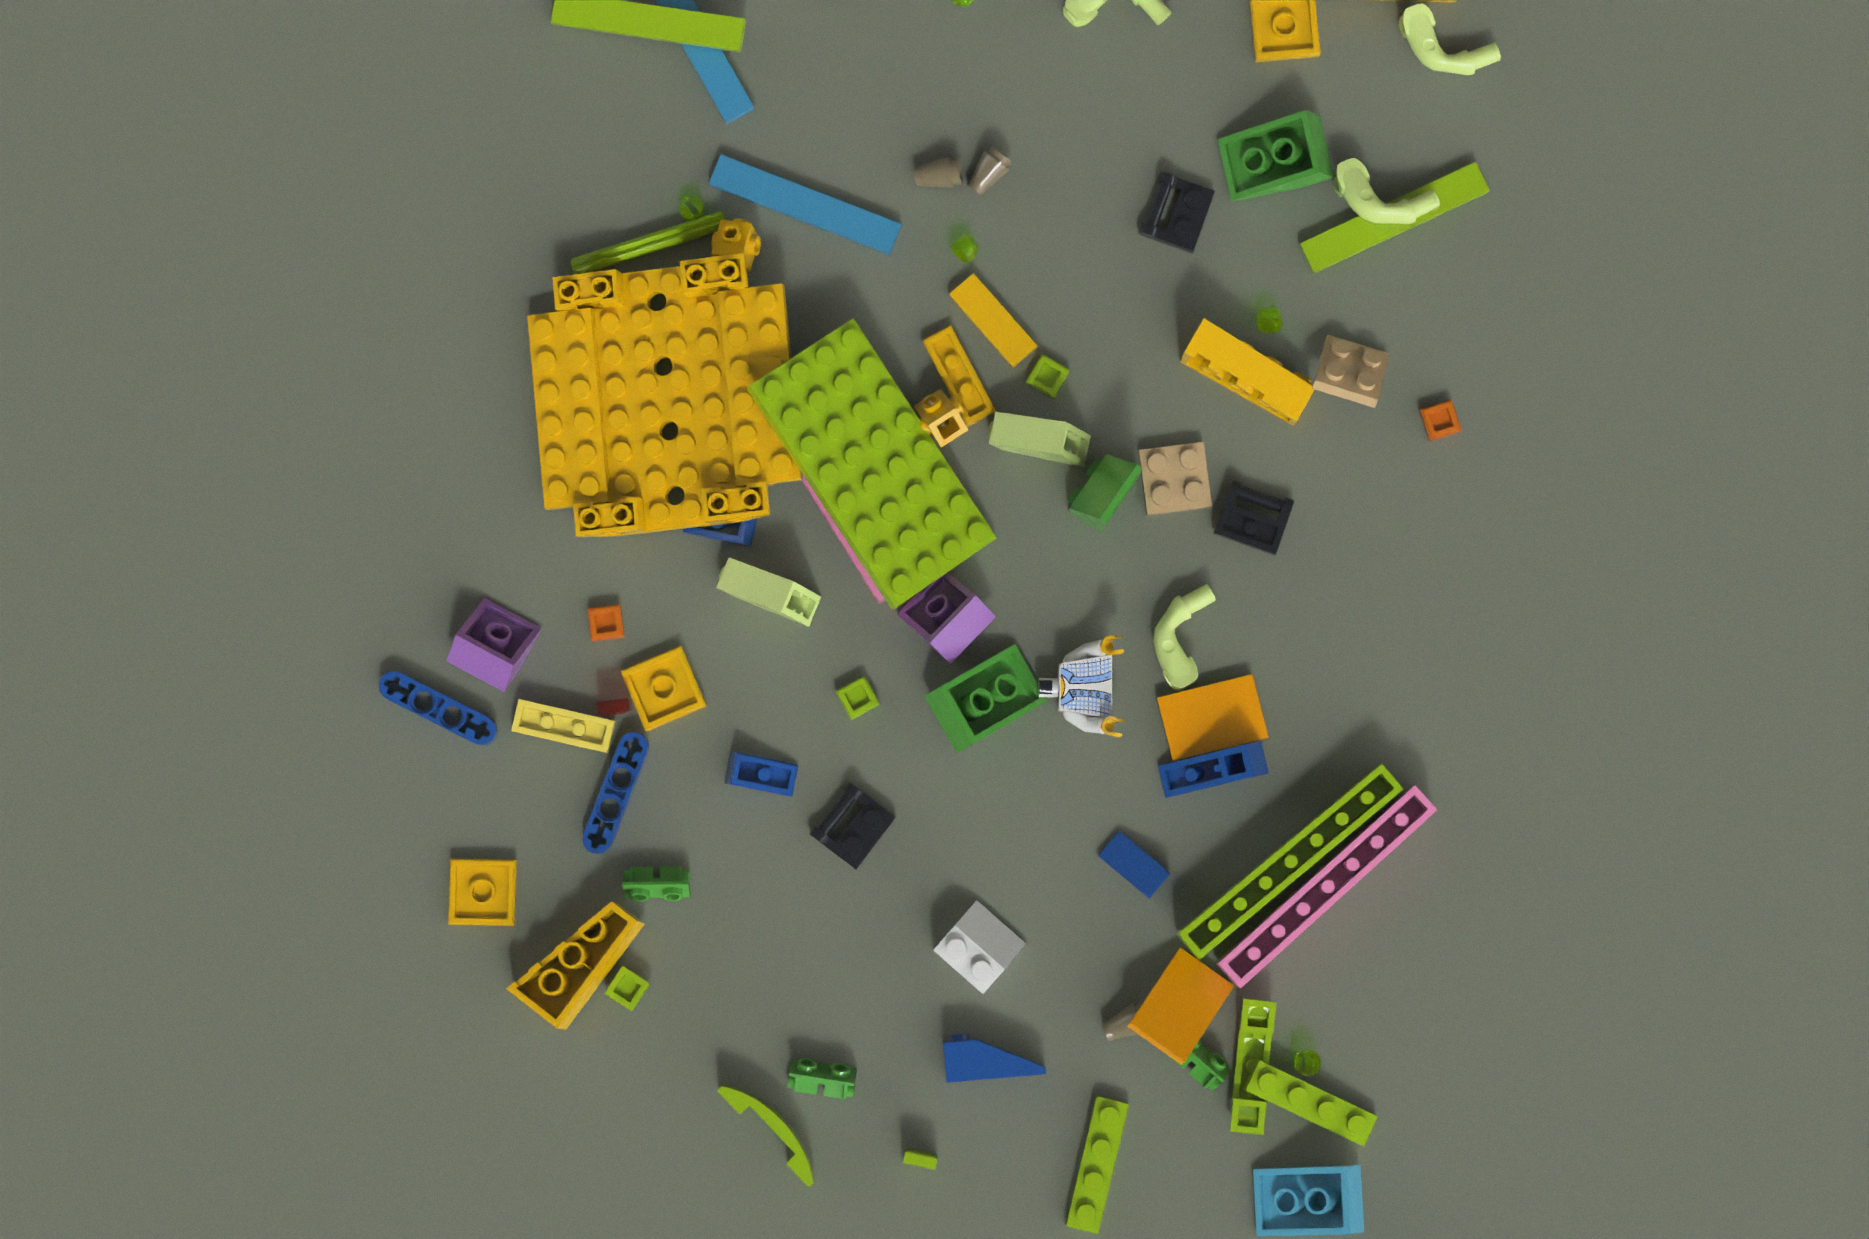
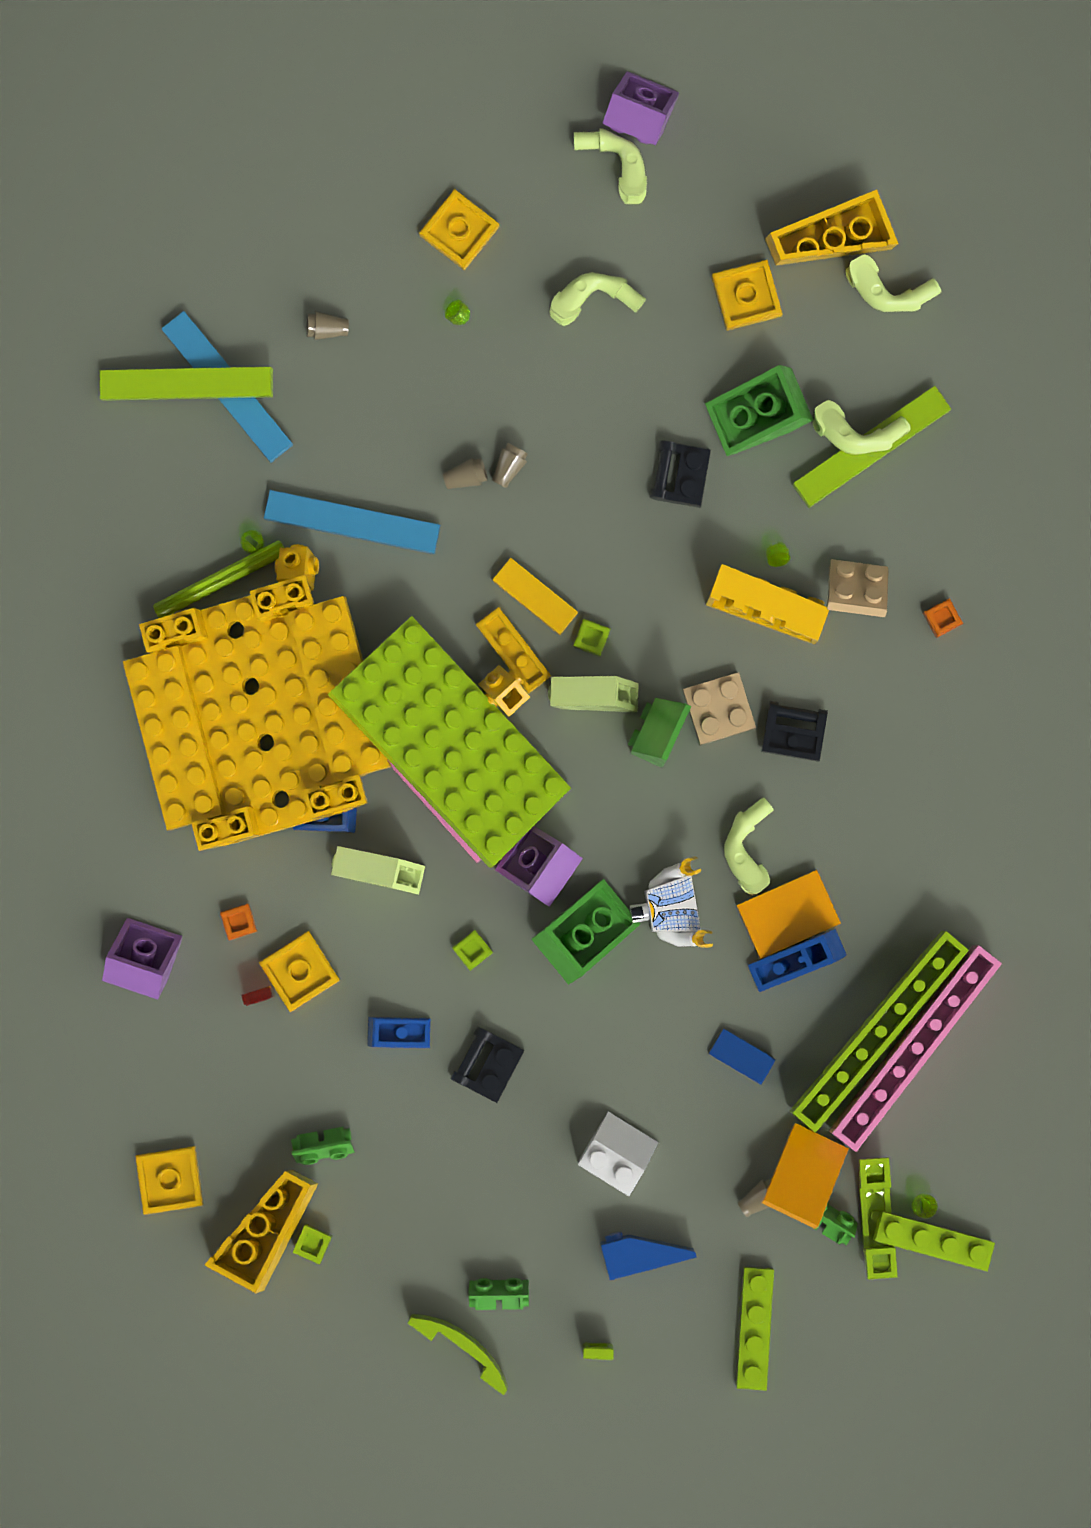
camera: 15 degrees left, 0 degrees up
blue beam [379,671,498,746] -> none
light yellow plate [511,699,616,753] -> none
blue beam [582,732,649,854] -> none
clear neon green hinge [950,235,979,264] -> none
medium azure slope [1253,1165,1364,1236] -> none

